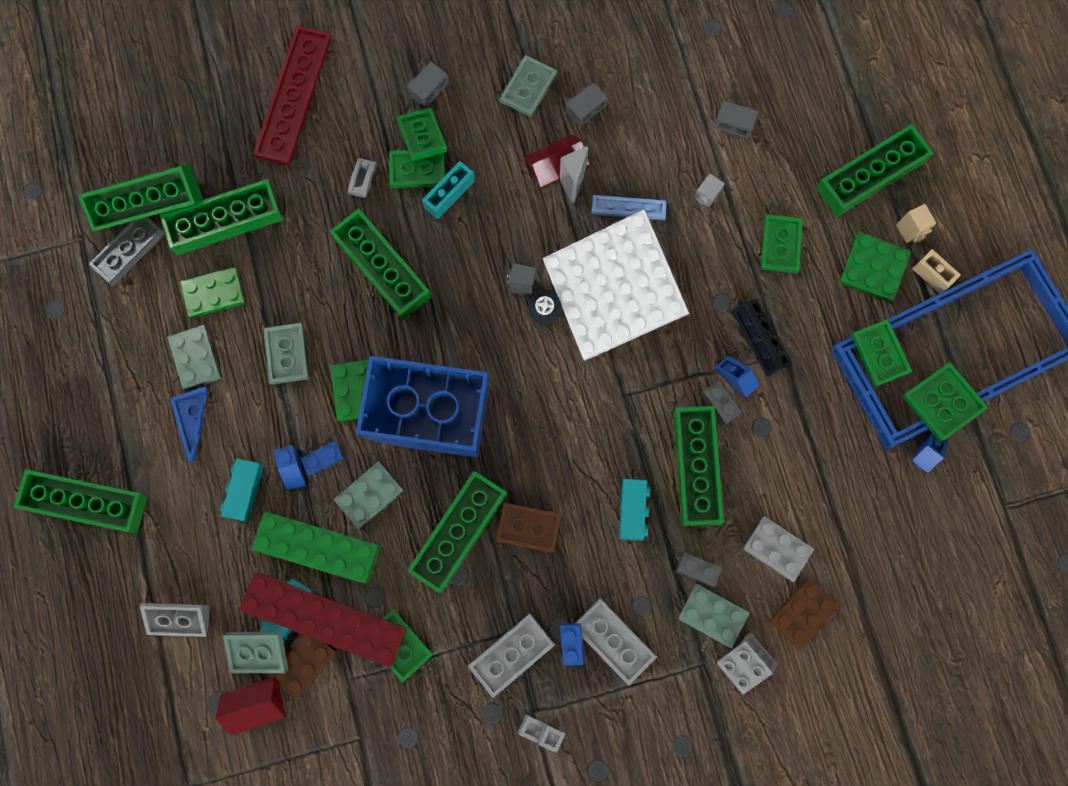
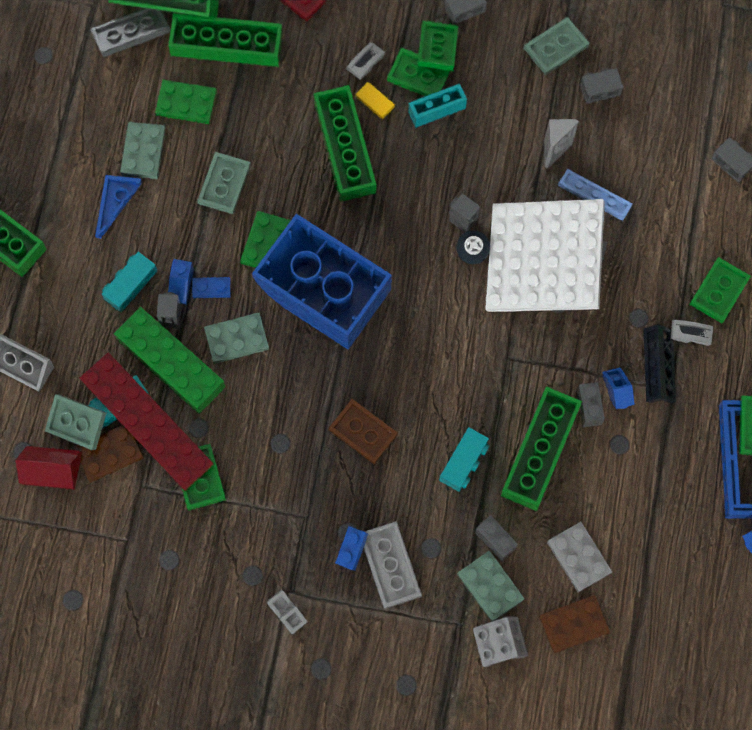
camera: 25 degrees right, 5 degrees down
green brick [407,471,507,594] -> none
light grey plate [468,614,555,698] -> none
dark red slope [524,134,589,189] -> none
light grey brick [695,173,725,207] -> none
none -> dark grey brick [157,292,182,329]
none -> yellow tile [356,82,395,119]
none -> light grey slope [671,320,713,346]

